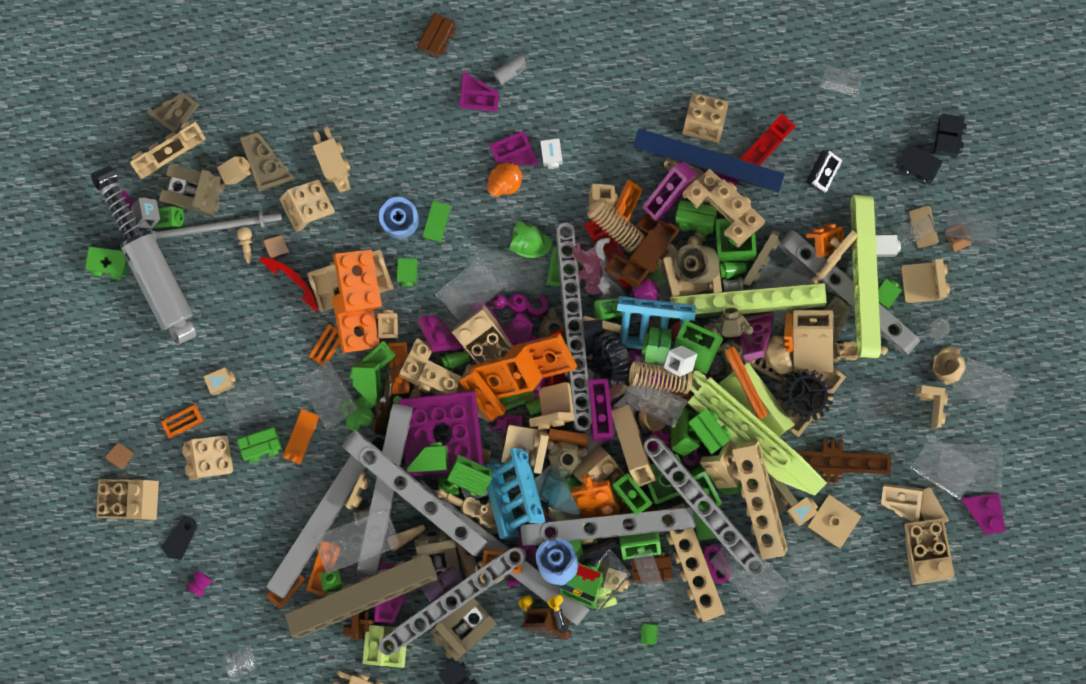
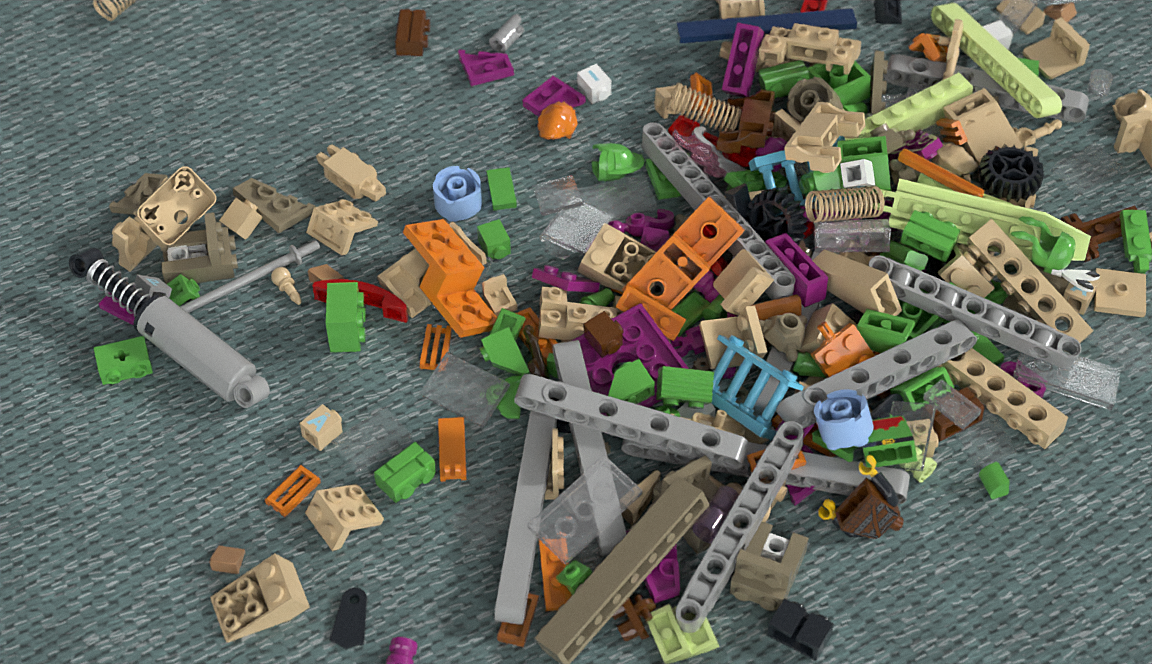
camera: 30 degrees left, 30 degrees down
clear light blue slope [539,469,580,515] -> none
none -> tan axle [133,166,216,248]
none -> bright green brick [326,282,366,352]
none -> clear piece [532,175,584,217]
none -> reddish brown brick [583,311,624,358]
none -> tan bracket [785,102,865,173]
none -> bright green hair [1011,216,1100,292]
none -> bright green hinge [1119,210,1152,274]

